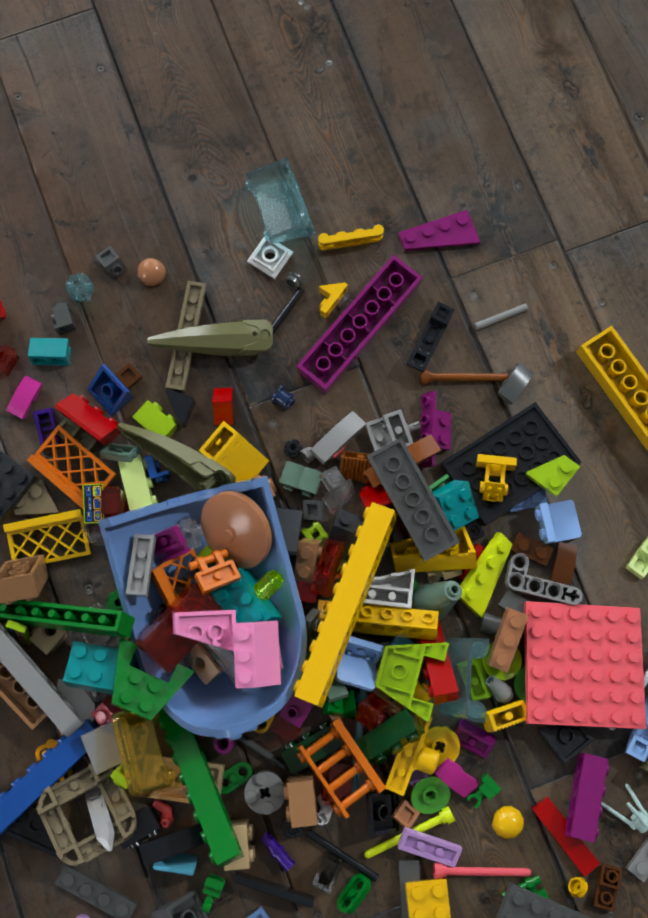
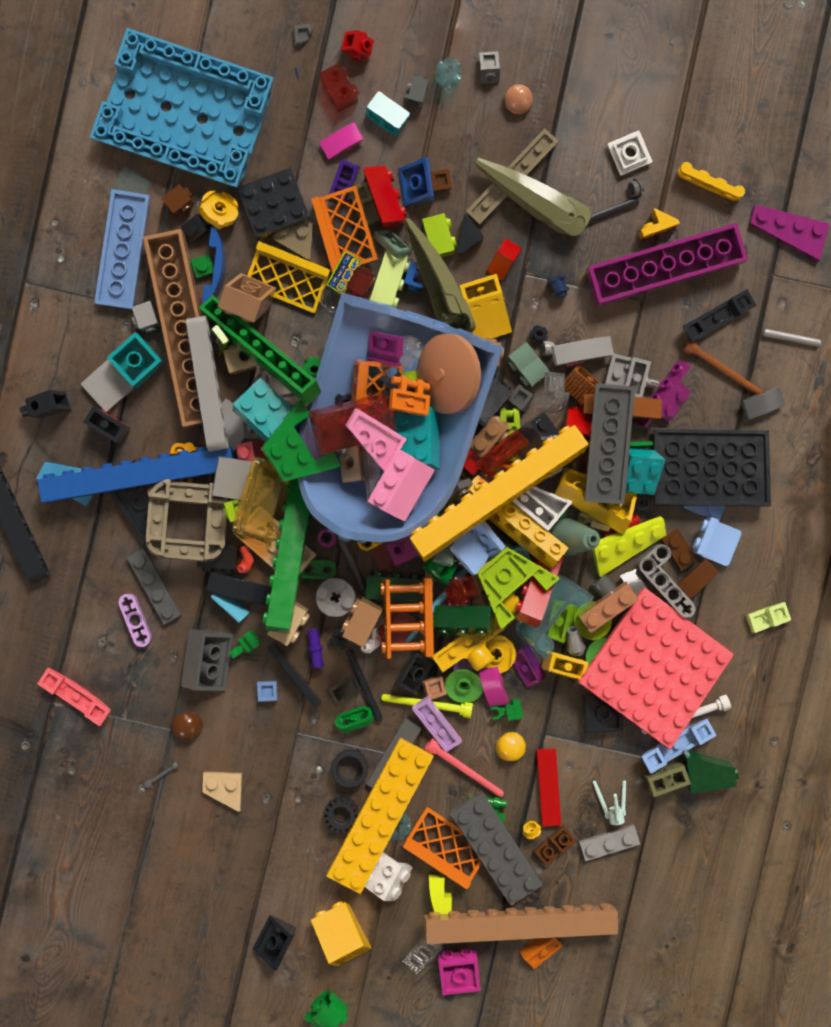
camera: 35 degrees right, 10 degrees up
light grey piece [84,786,115,852] -> none
light grey plate [126,534,156,597] -> none
clear light blue windscreen [245,157,316,244] -> none
clear neon green brick [254,570,284,600] -> none
yellow tile [476,454,517,502] -> none
lime wing [526,455,580,498] -> none
magenta brick [564,753,609,843] -> none

